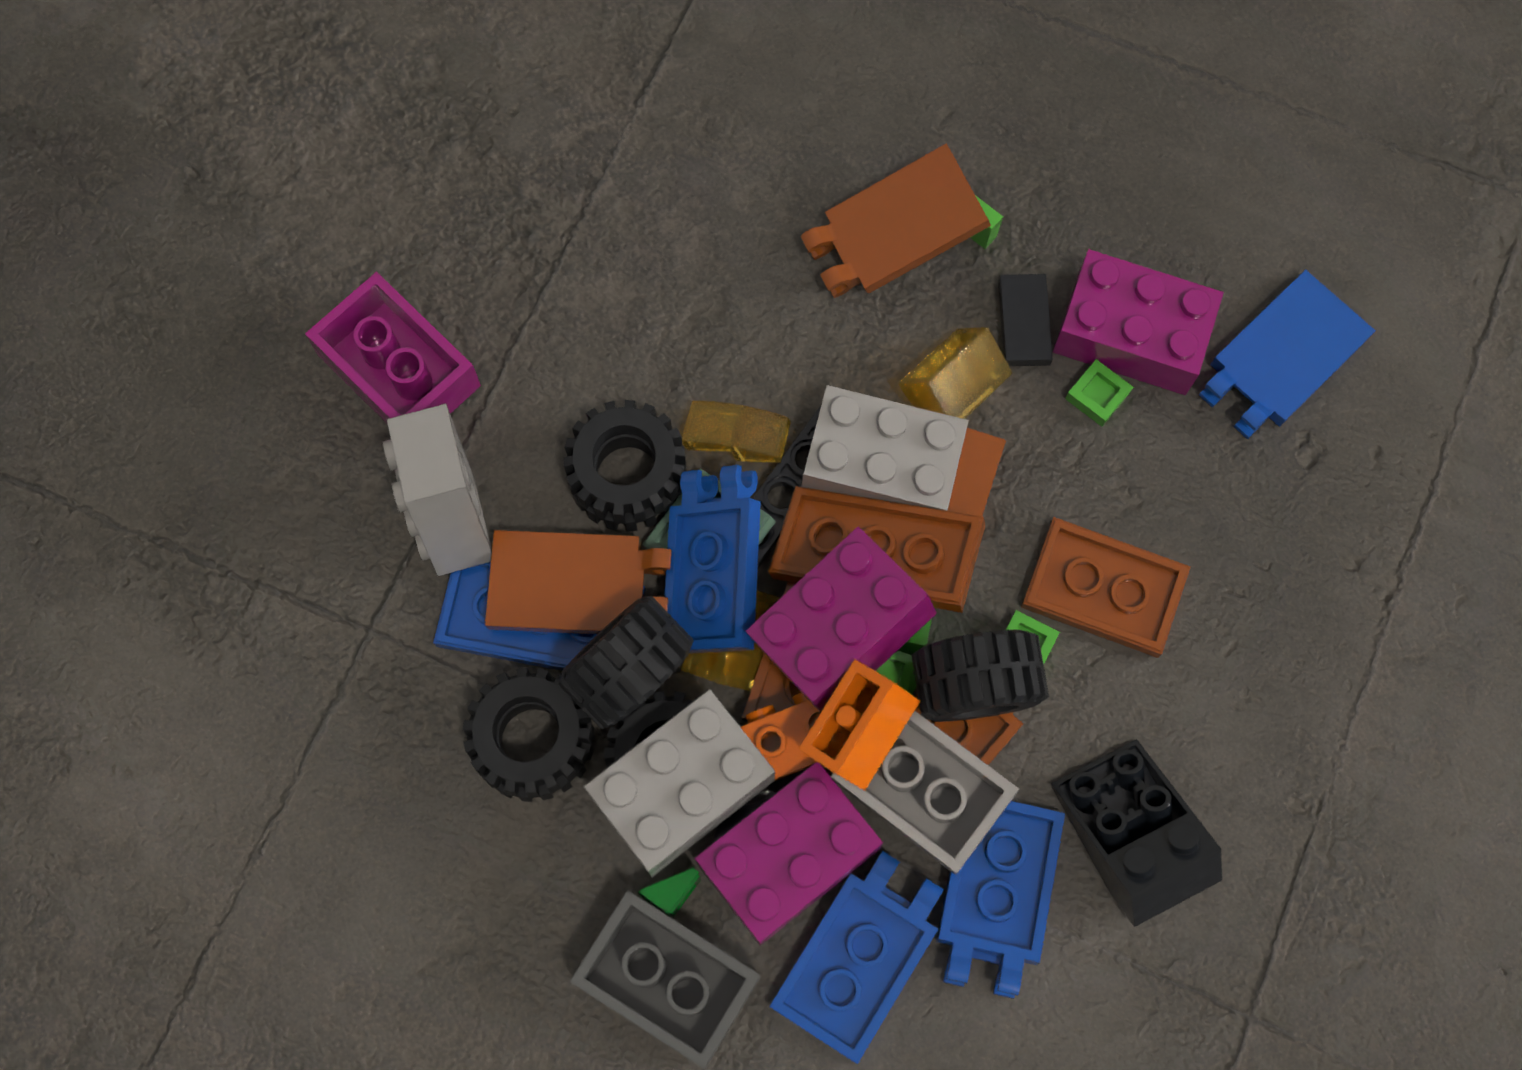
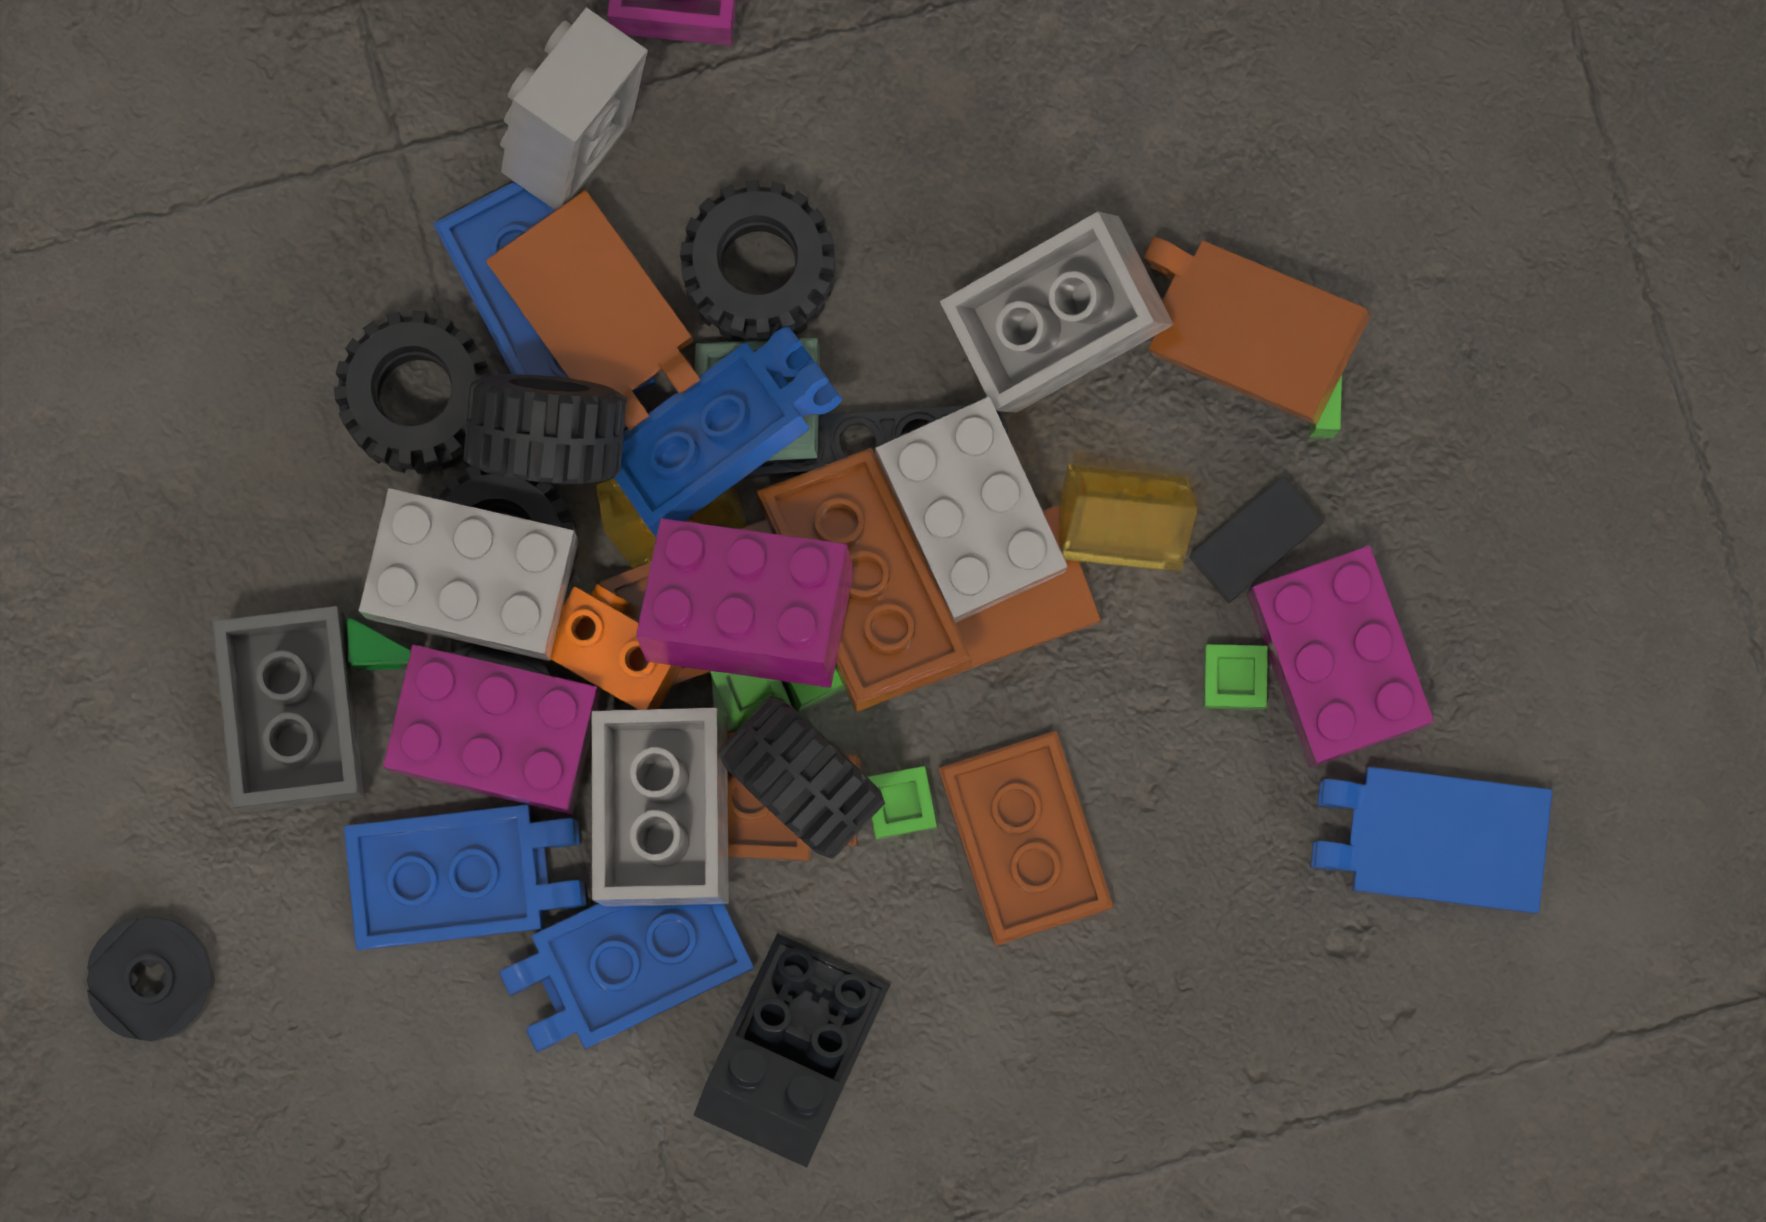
camera: 50 degrees right, 10 degrees up
clear yellow slope [682,400,791,463] -> none
orange brick [799,659,920,791] -> none
none -> light grey brick [940,211,1174,413]

